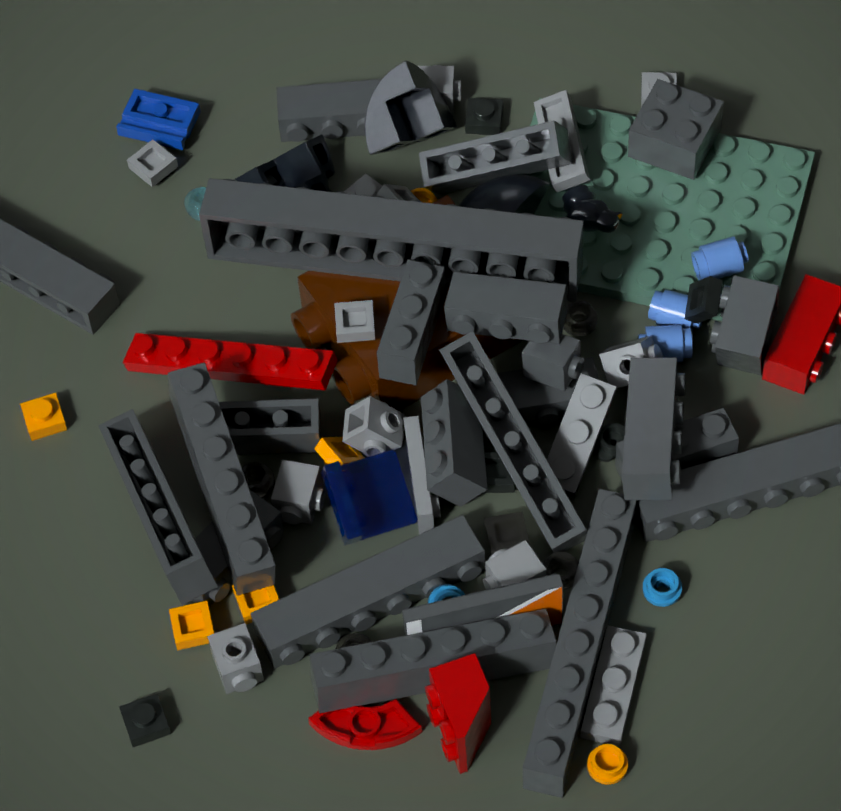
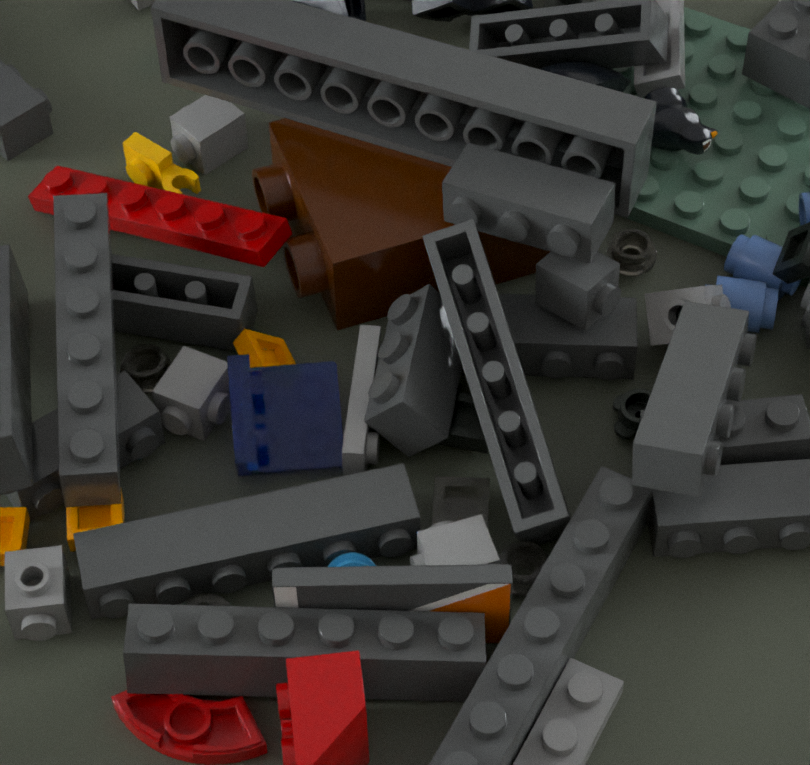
camera: 10 degrees right, 5 degrees down
light grey plate [334,300,375,343] -> none
light grey brick [342,396,404,460] -> none
dark grey brick [377,260,446,385] -> none
light grey plate [547,373,617,495] -> none
dark azure plate [642,568,682,607] -> none
none -> yellow plate [123,132,201,194]
none -> light grey brick [170,95,248,176]

